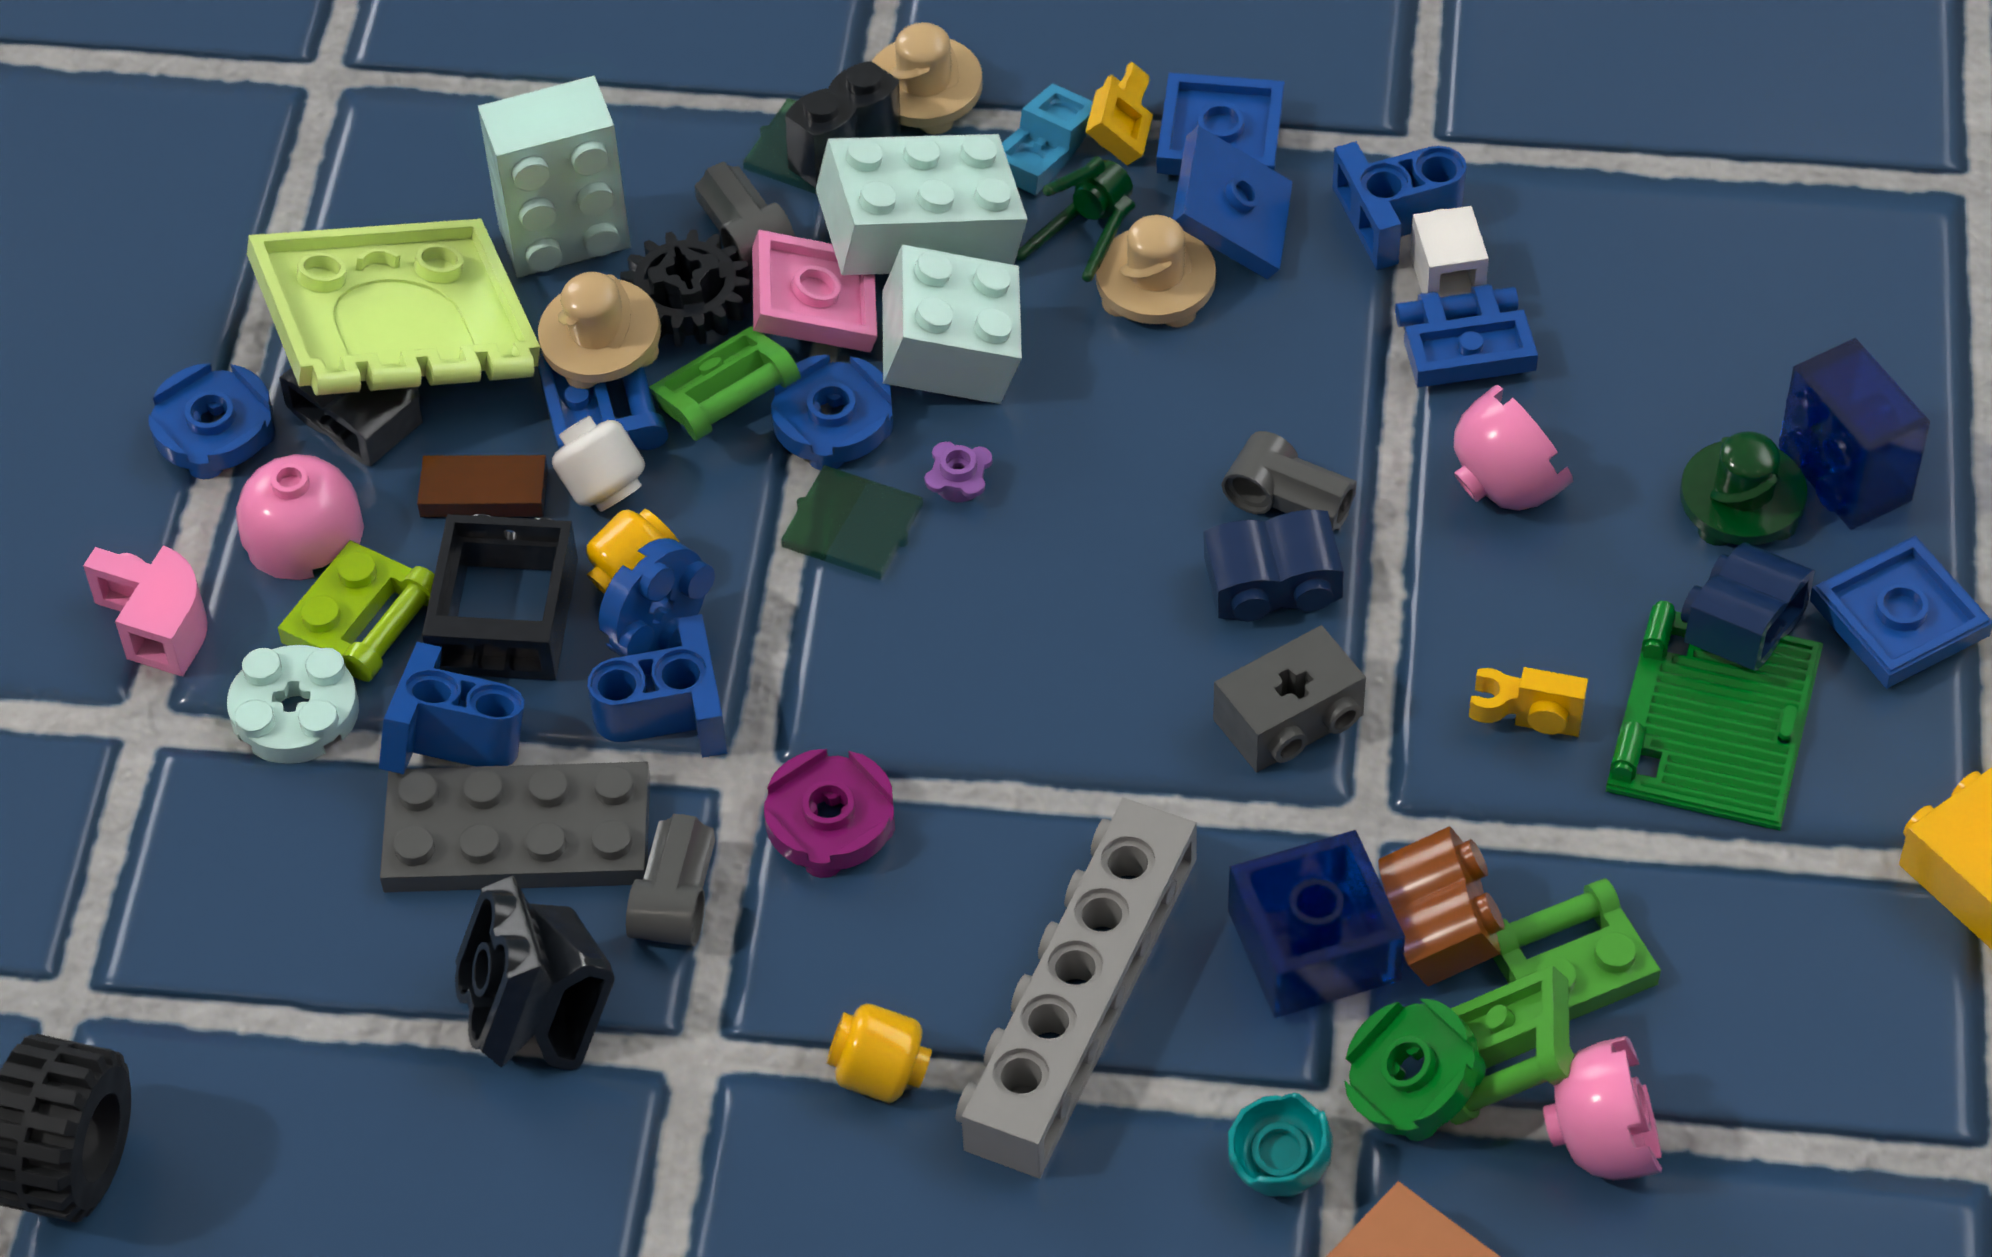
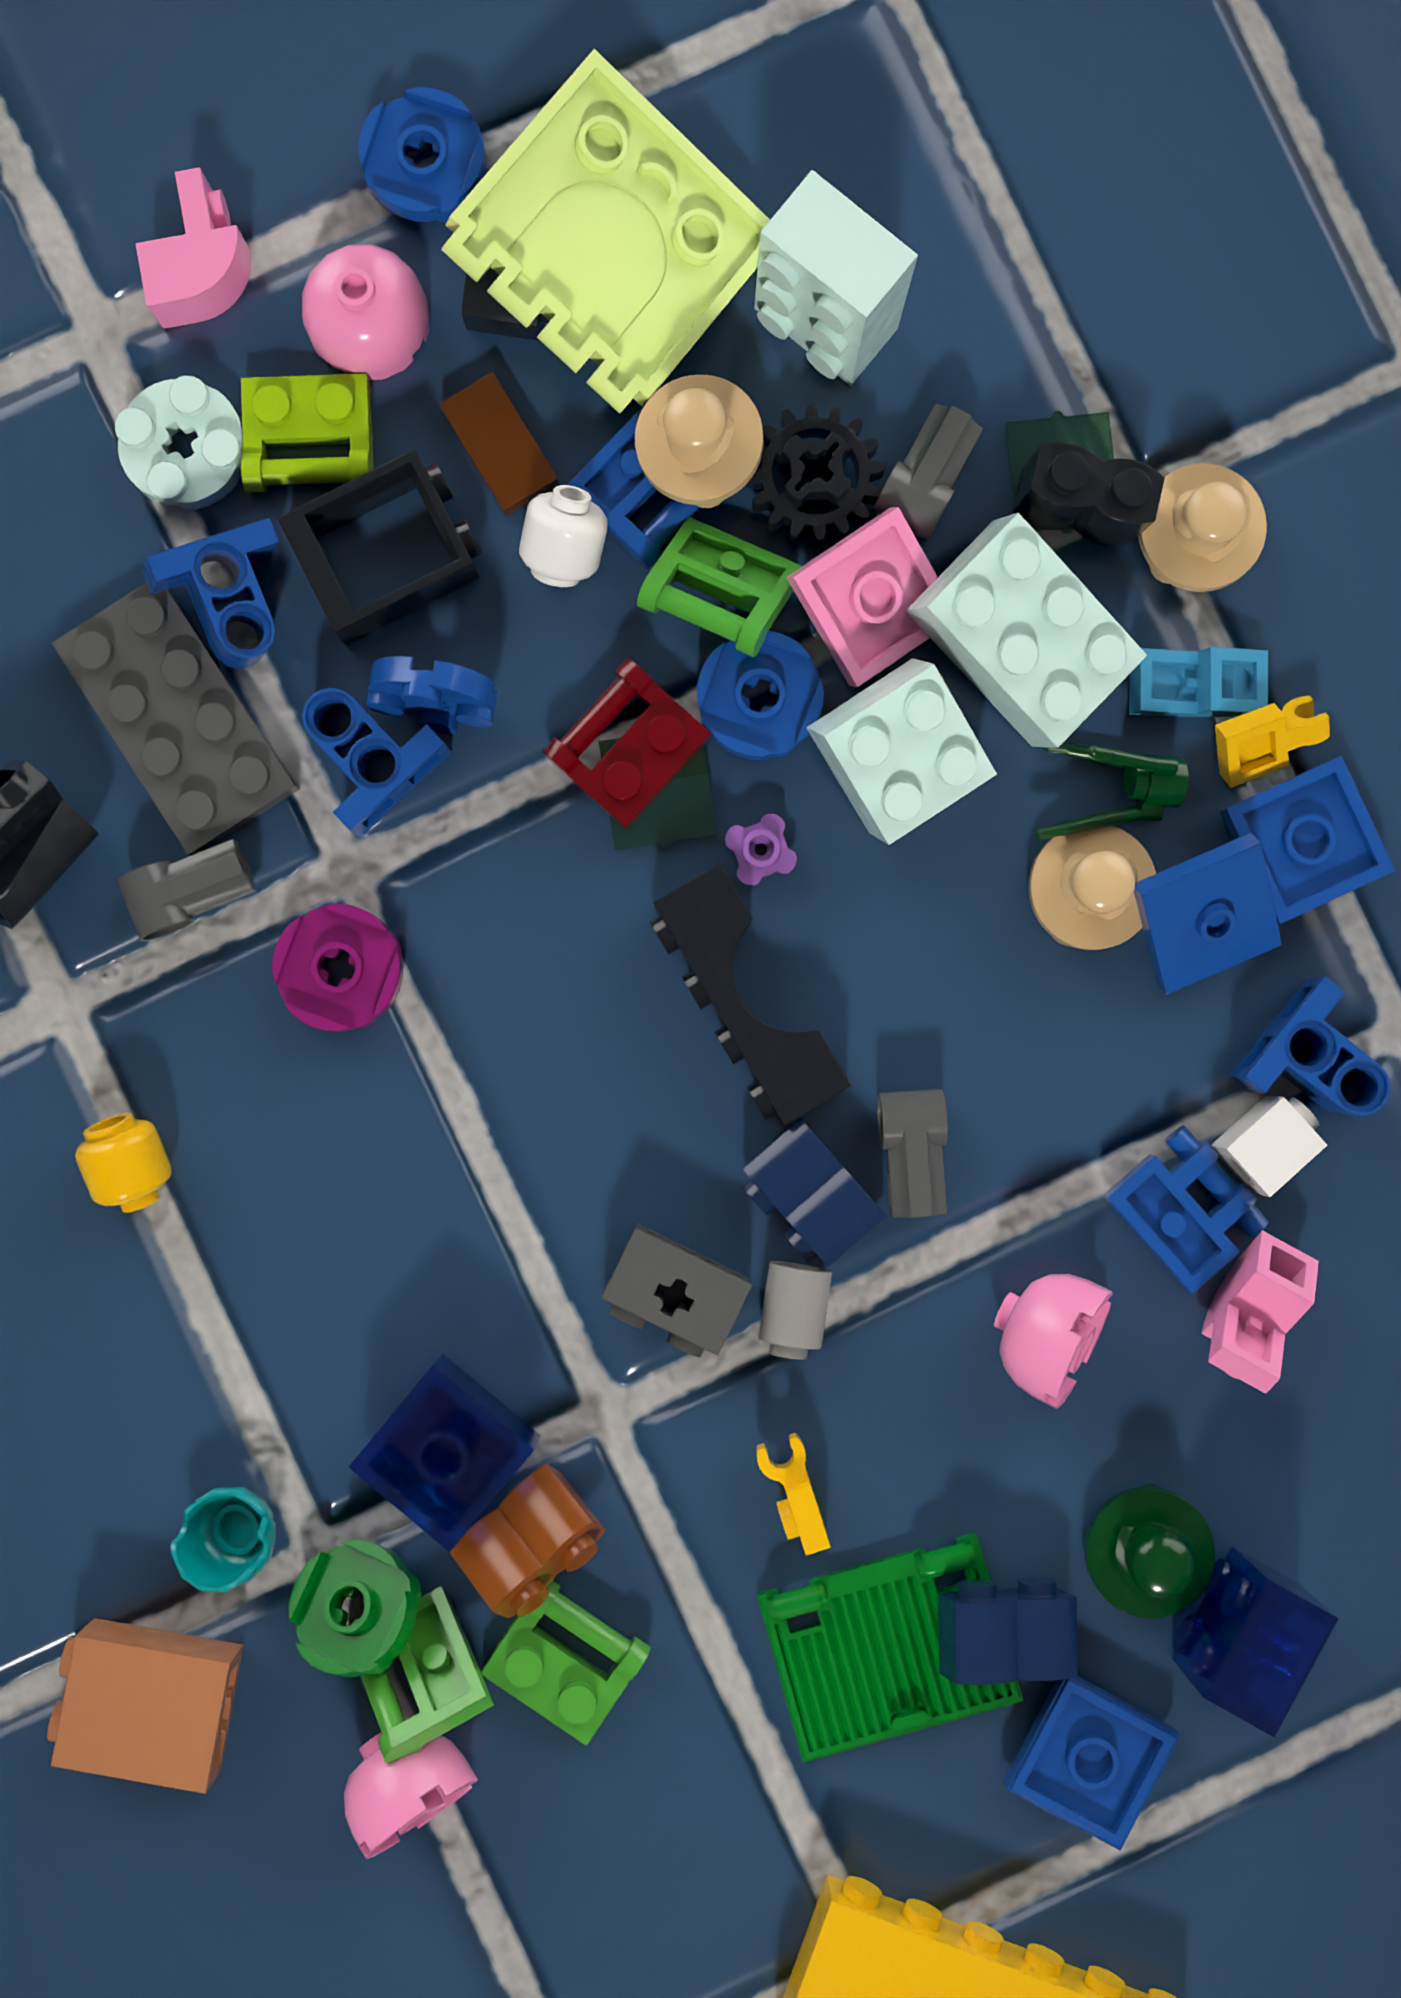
camera: 50 degrees right, 35 degrees up
yellow head [586,508,679,594] -> none
light grey brick [956,797,1197,1179] -> none
none -> dark red plate [541,658,711,830]
none -> black arch [649,863,852,1125]
none -> light grey brick [758,1261,833,1360]
none -> bright pink brick [1201,1230,1319,1394]

